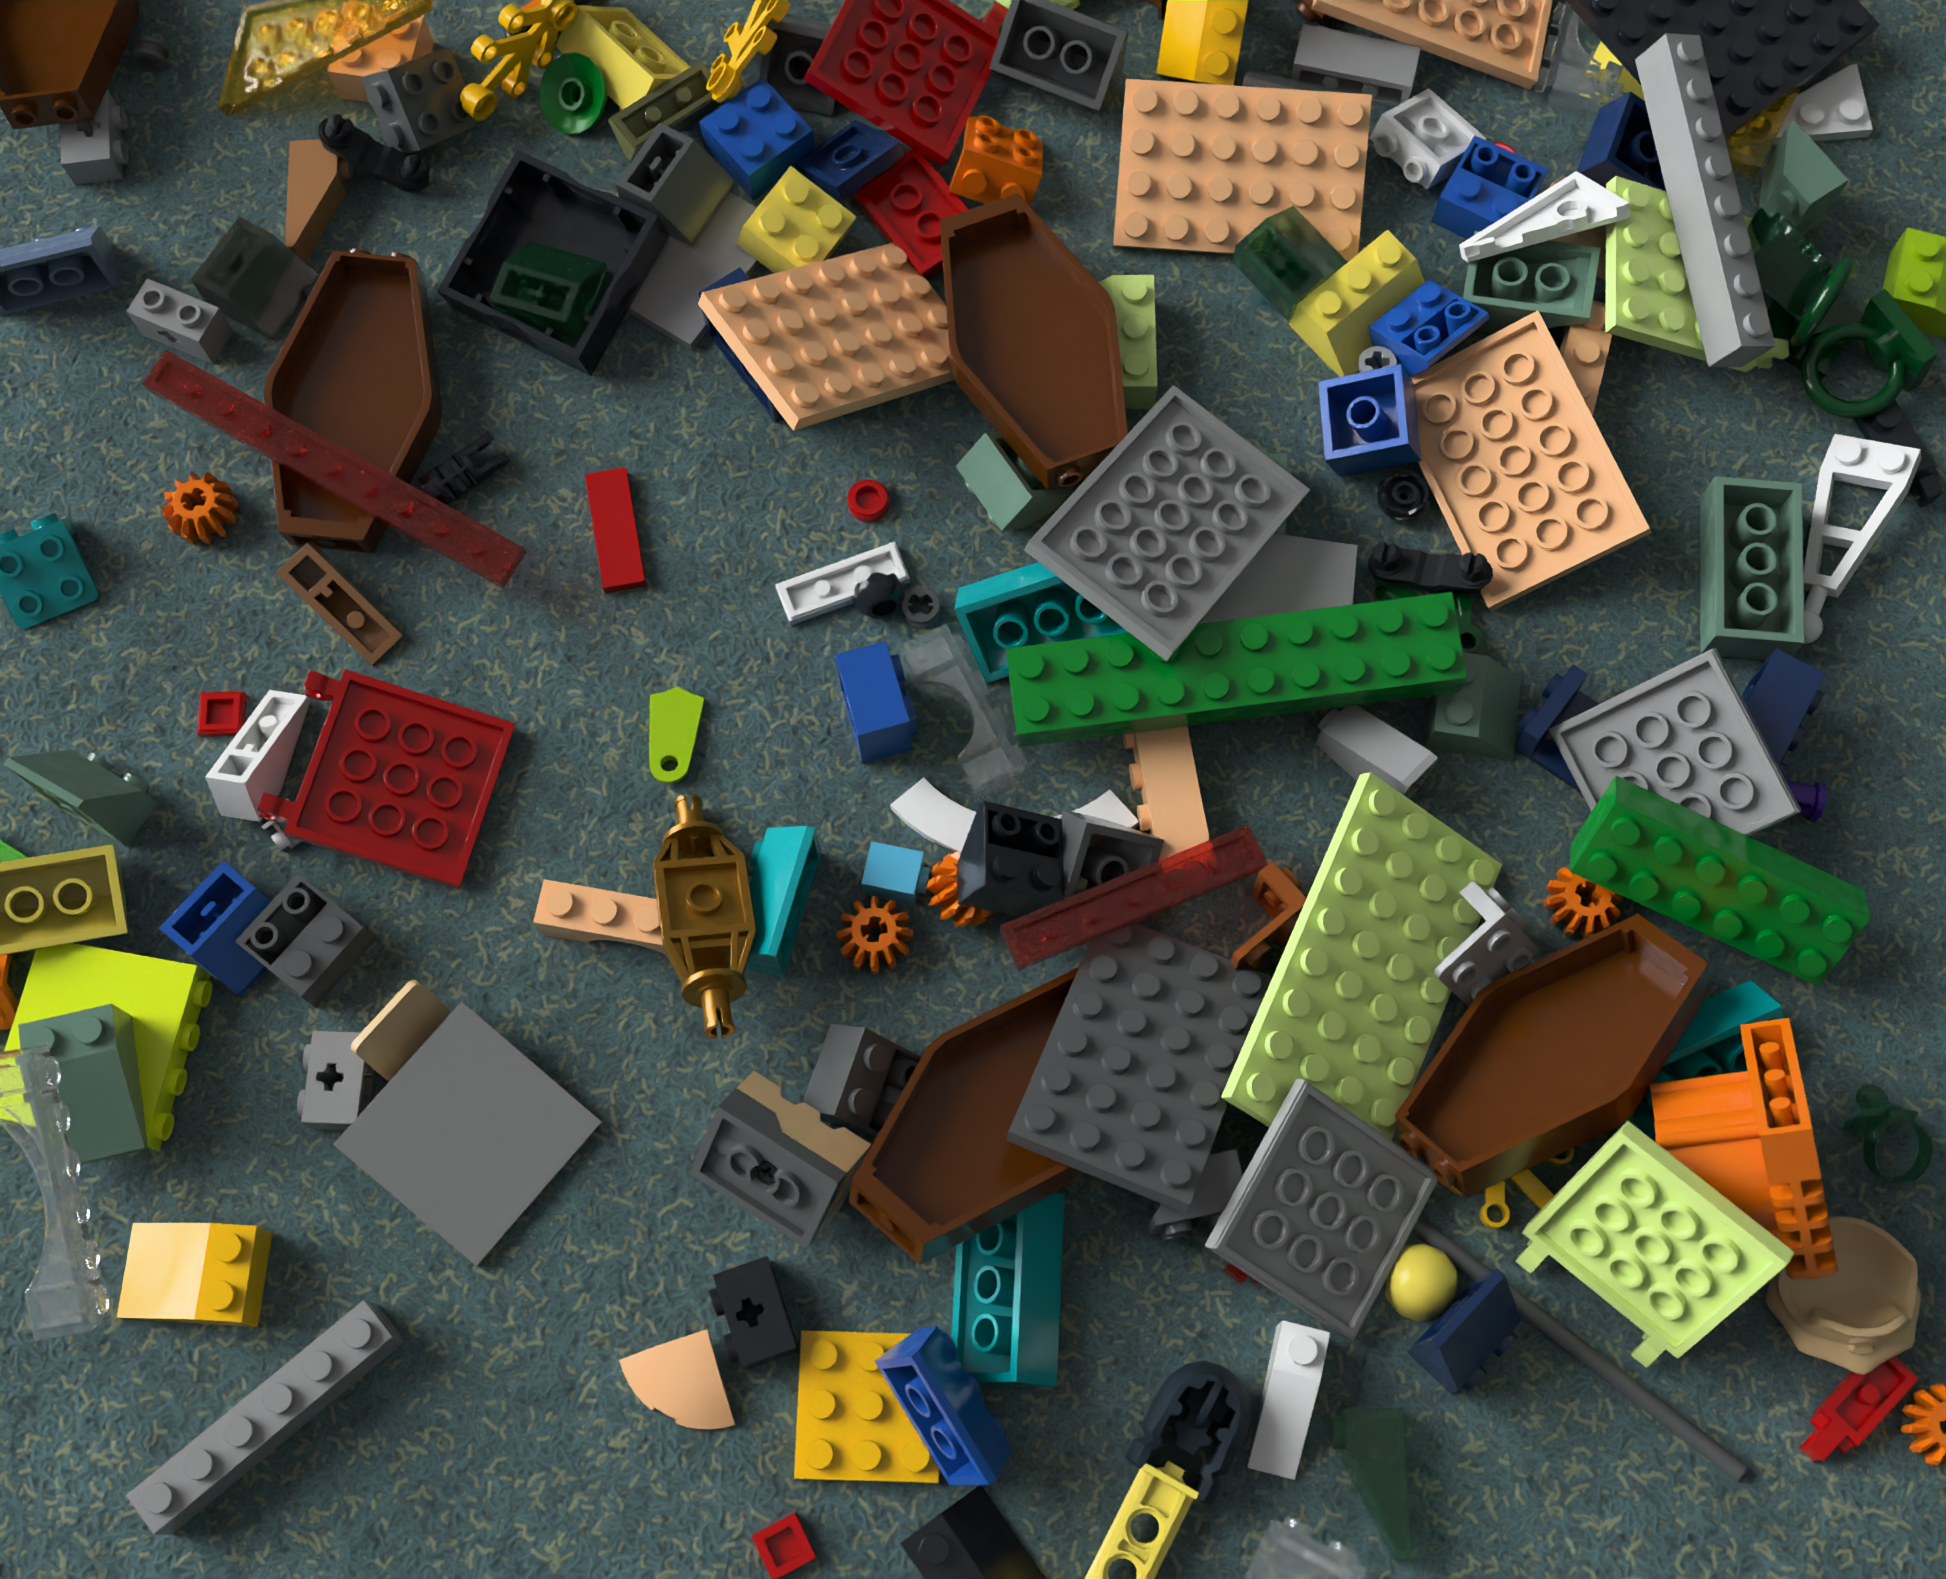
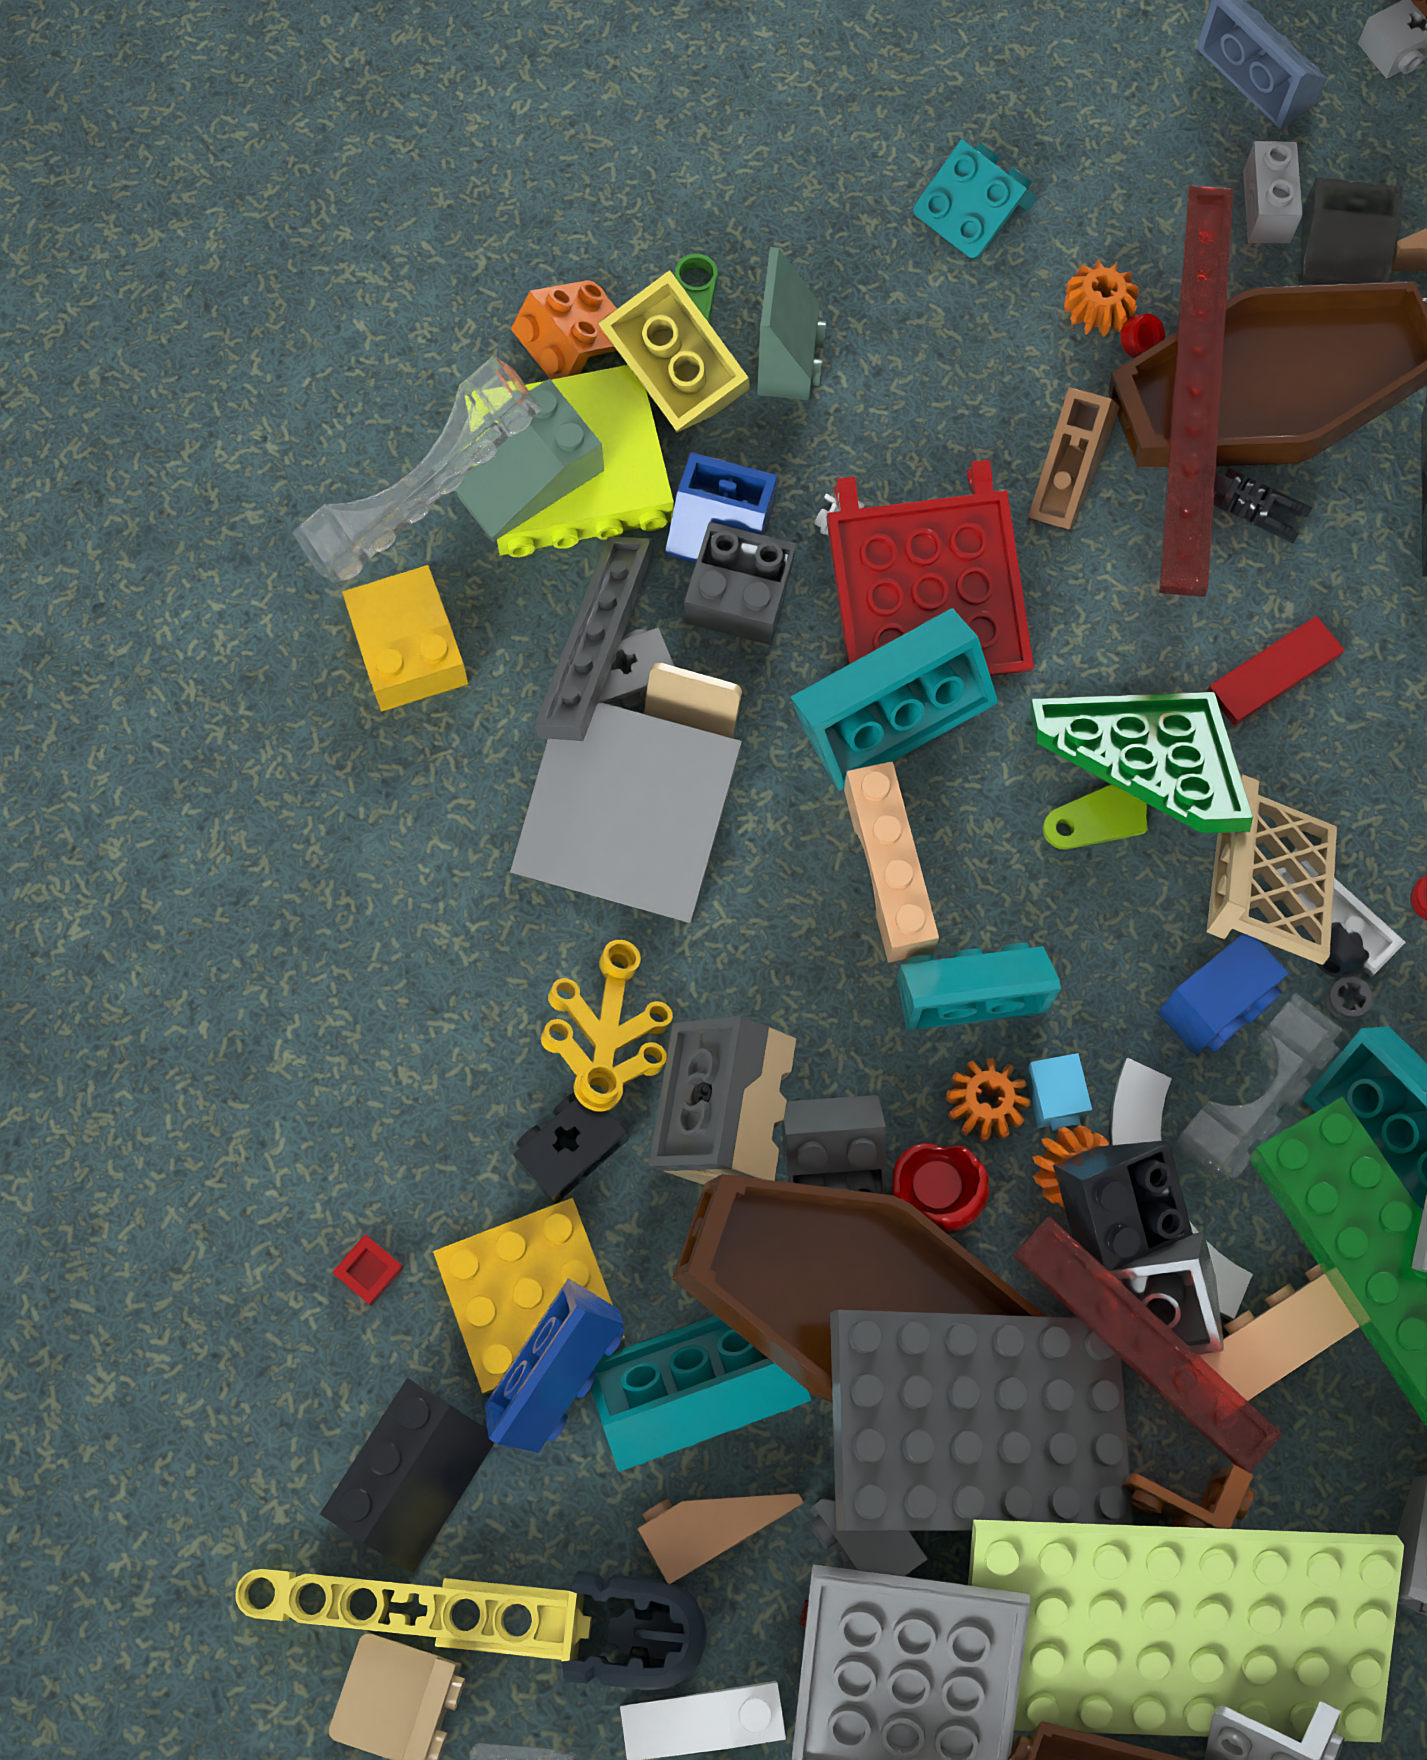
camera: 65 degrees right, 0 degrees up
light grey brick [126,1300,405,1535] -> none
red tile [197,691,247,737] -> none
white slope [205,690,310,822] -> none
light nougat brick [619,1329,736,1430] -> none
pearl gold plate [653,794,756,1039] -> none
none -> dark grey plate [534,537,654,741]
none -> yellow plant [541,940,673,1112]
none -> medium nougat slope [637,1493,804,1584]
none -> teal slope [791,608,999,791]
none -> red piece [892,1142,990,1234]
none -> green plate [1030,692,1253,834]
none -> red tile [1120,313,1165,358]
none -> tan fence [1206,774,1337,965]

